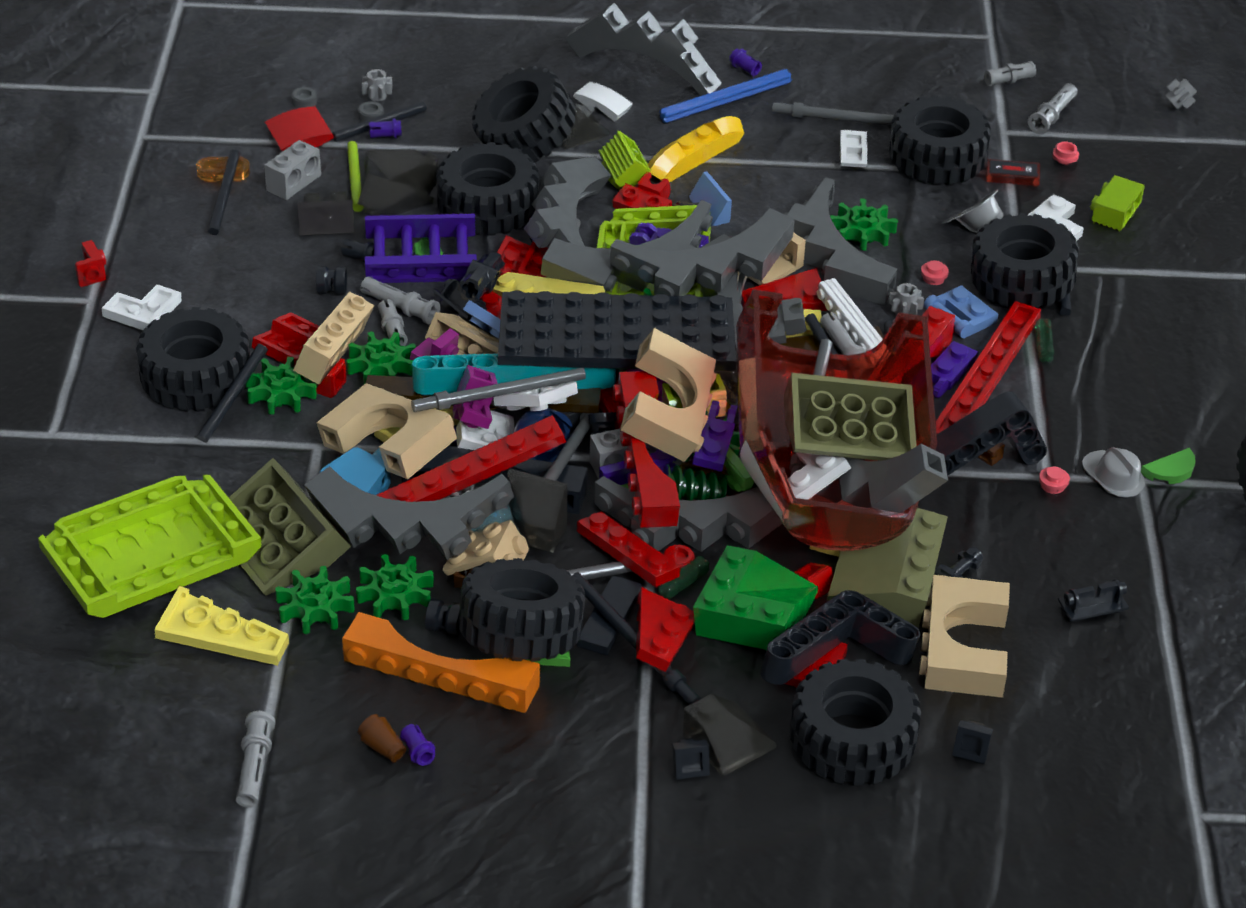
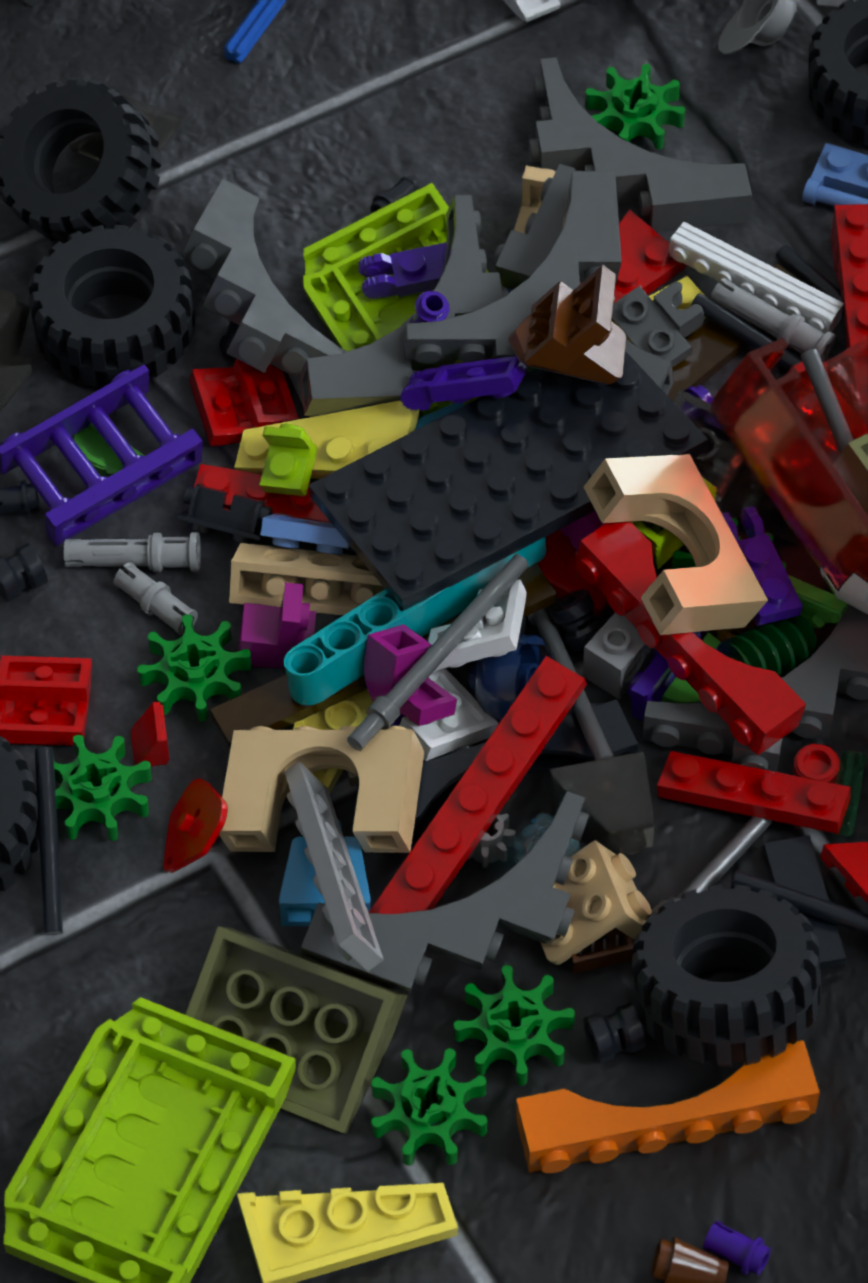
camera: 30 degrees left, 15 degrees up
tan brick [293,292,374,385] -> none
black piece [457,251,505,302] -> none
white slope [573,82,632,122] -> none
lime brick [599,131,651,190] -> none
red plate [612,172,672,209] -> none
yellow brick [648,116,744,182] -> none
medium blue slope [689,171,732,226] -> none
light grey gear [889,283,924,318] -> none
coral plate [921,260,949,285] -> none
none -> red piece [163,778,228,873]
none -> lime bracket [260,424,318,497]
none -> light grey plate [285,762,384,972]
none -> dark purple hinge [400,356,527,411]
none -> dark purple pin [410,291,450,323]
none -> reddish brown piece [508,265,626,385]

